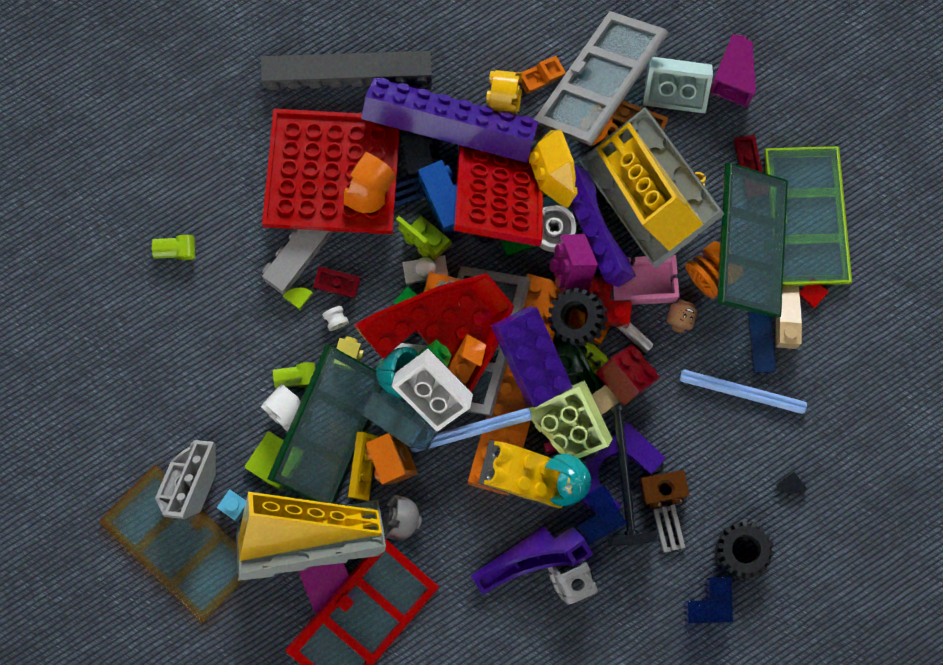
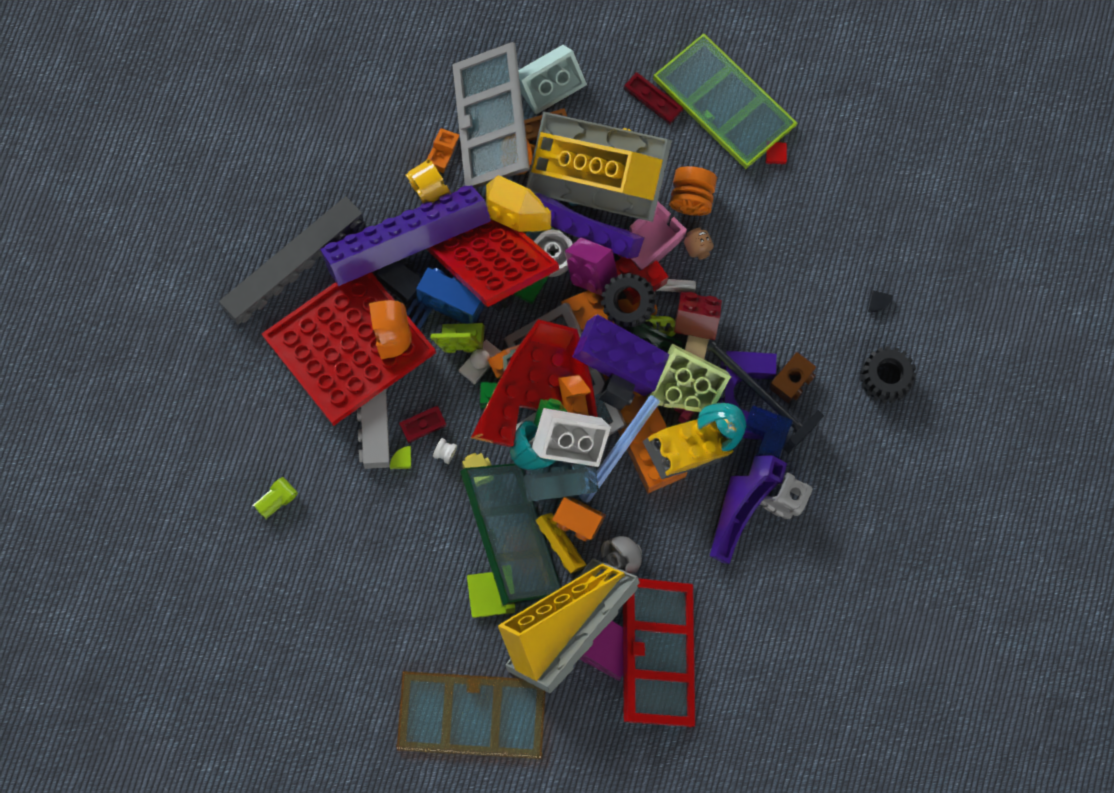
camera: 40 degrees left, 5 degrees down
light grey wedge [155,440,216,519] -> none
medium azure brick [217,489,246,523] -> none
white brick [261,384,313,432] -> none
lime piece [273,362,316,389] -> none
light grey tile [653,505,685,553] -> none
light blue axle [680,370,807,414] -> none
clear blue brick [684,577,733,624] -> none
magenta slope [710,34,756,108] -> none
clear light blue door [717,163,788,318] -> none
dark blue tile [748,312,776,373] -> none
tan slope [775,286,802,349] -> none
none -> black brick [599,374,635,411]

